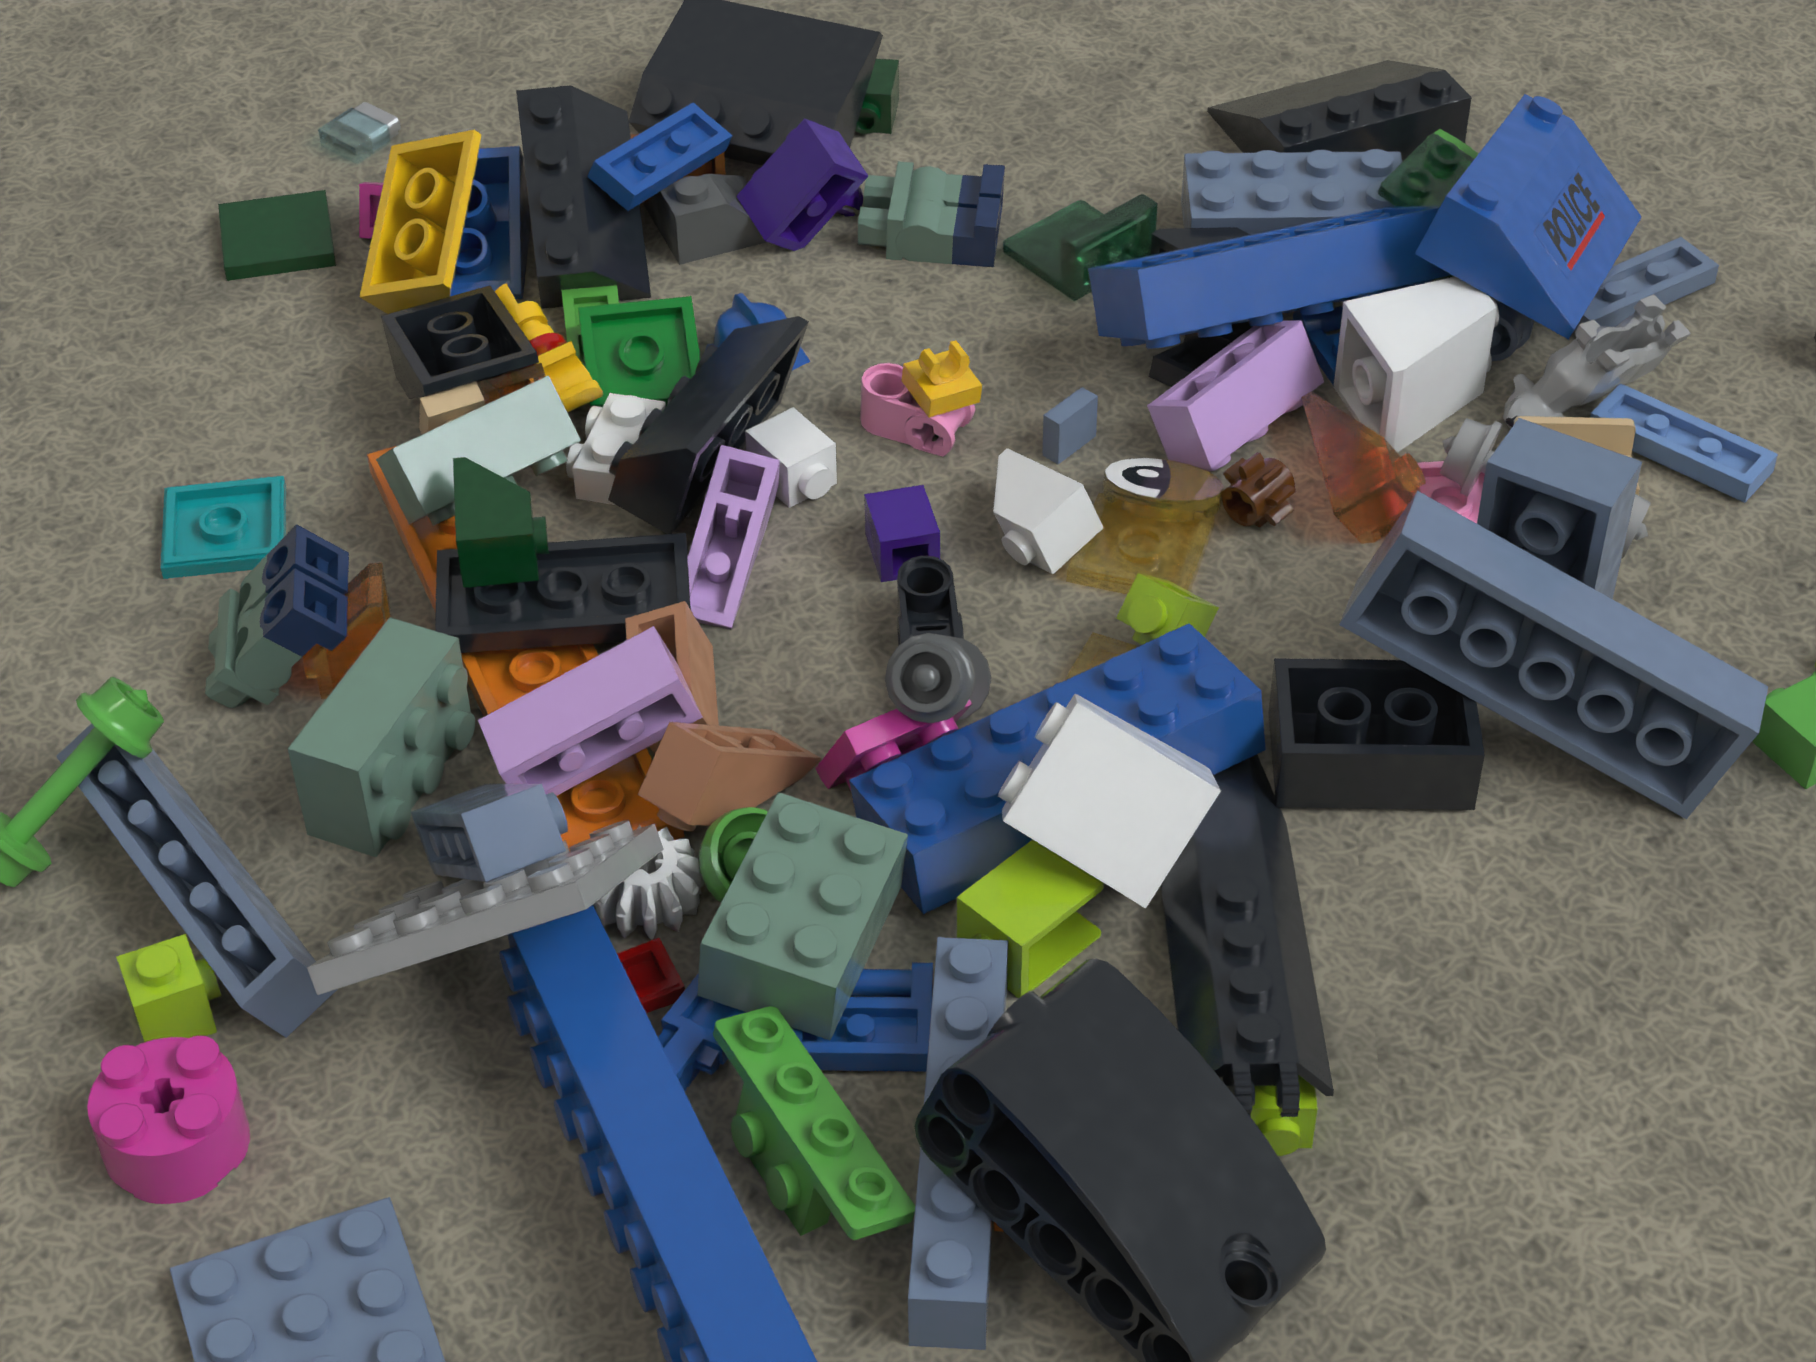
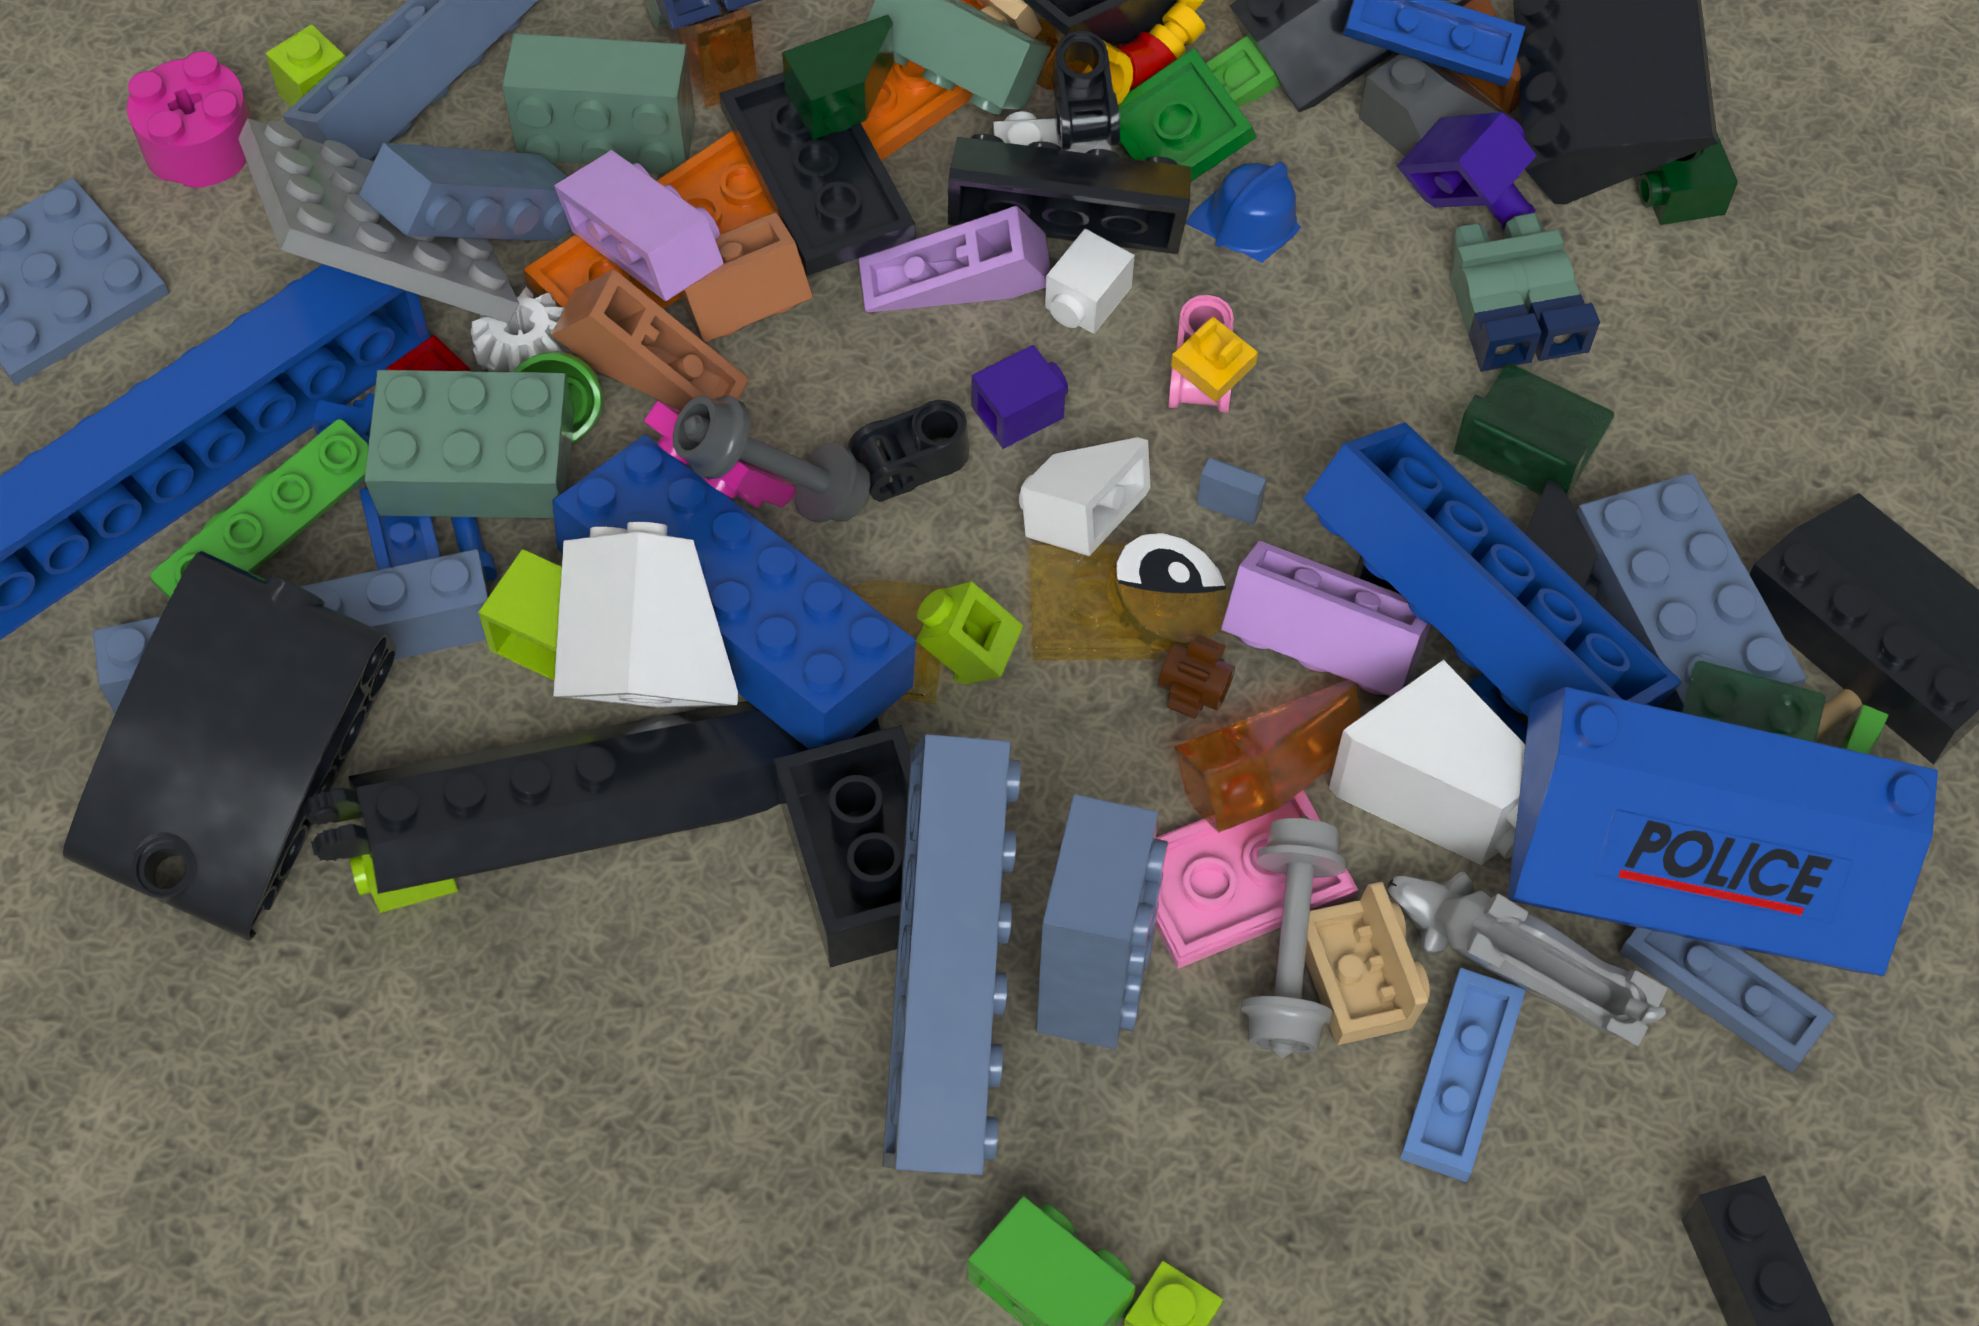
camera: 70 degrees right, 15 degrees up
none -> black piece [1052,31,1120,150]

